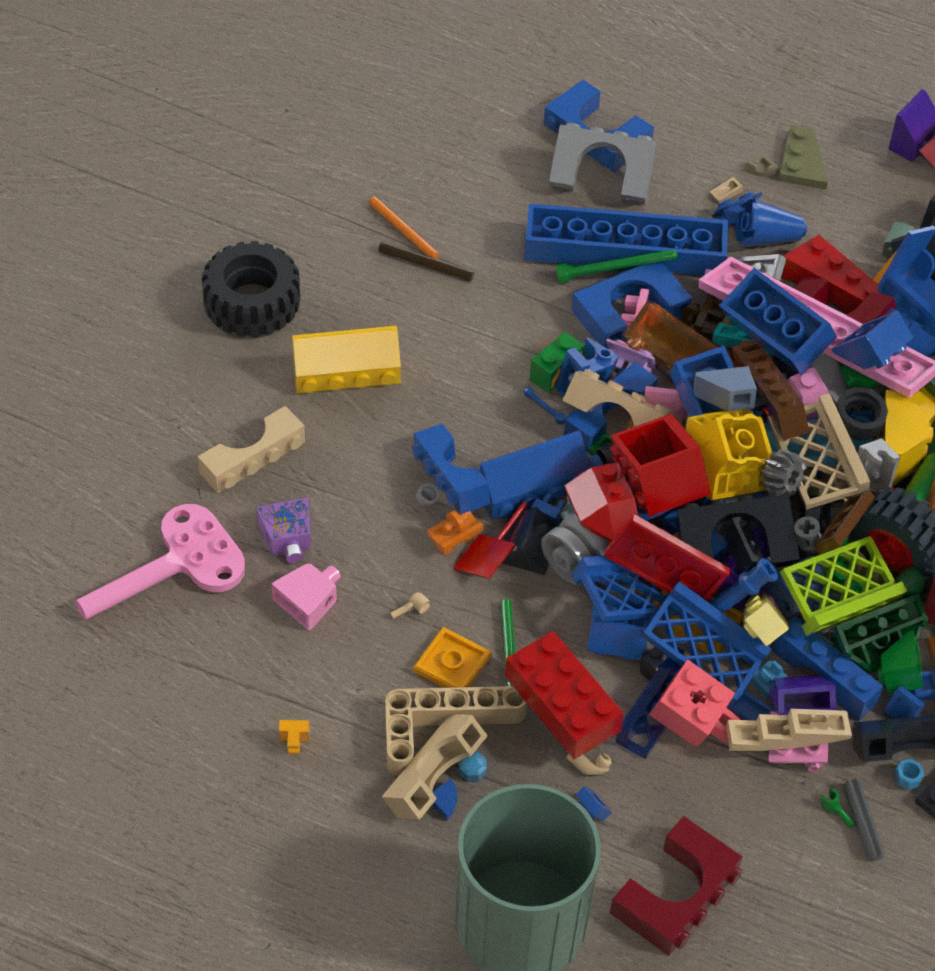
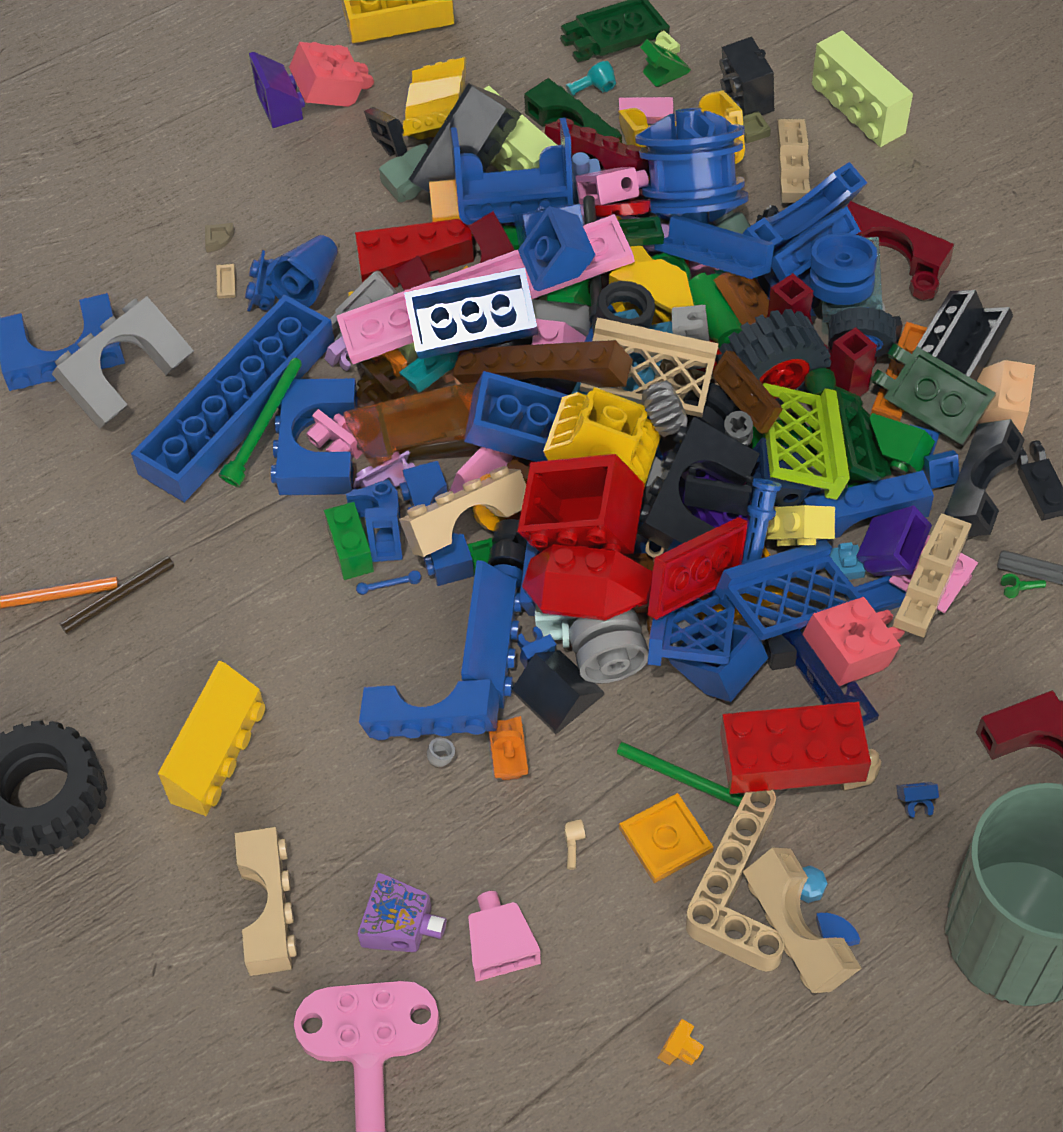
camera: 55 degrees left, 5 degrees up
red piece [453,502,527,579] -> none
sand blue slope [693,366,757,411] -> none
olive wing [779,125,828,189] -> none
dark azure tile [893,759,925,790] -> none

